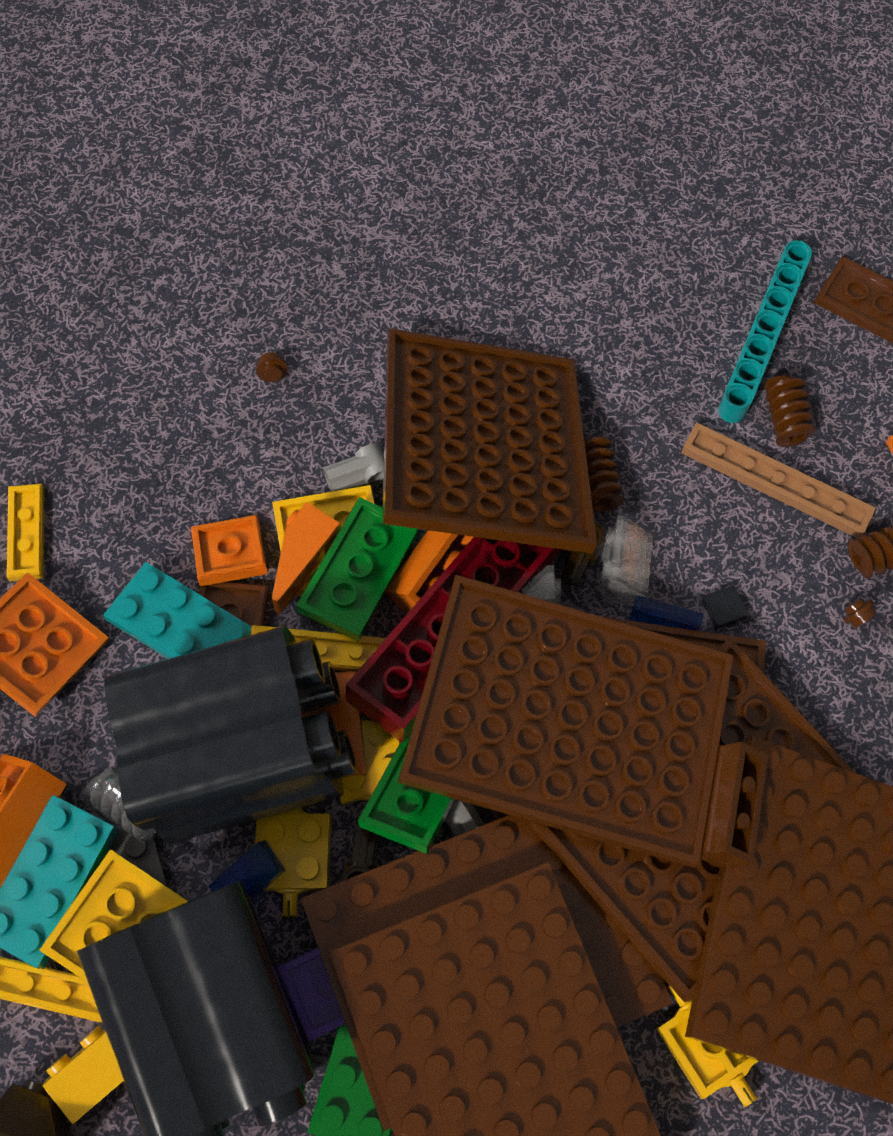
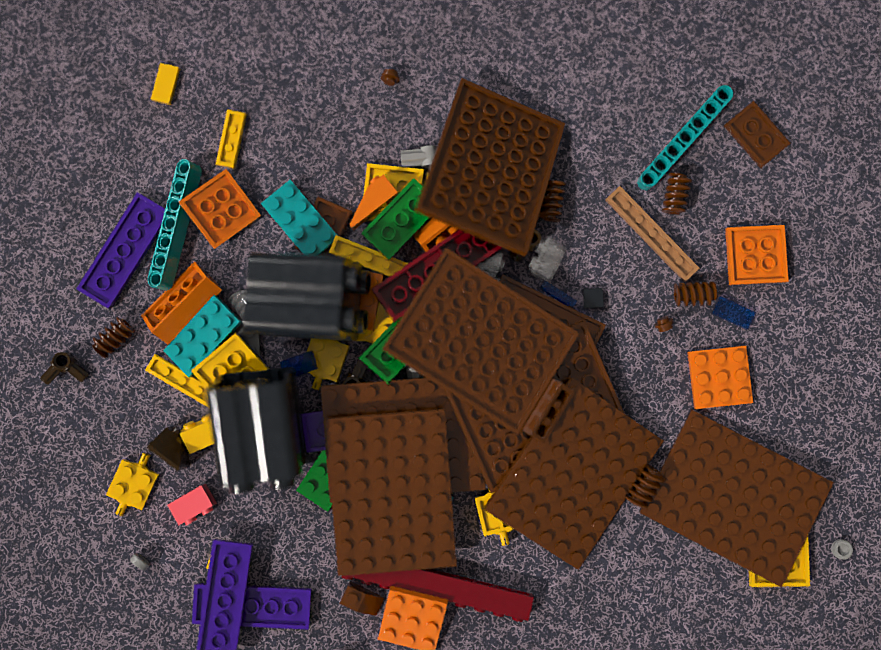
camera: 25 degrees right, 20 degrees up
orange tile [191,515,268,587] -> none

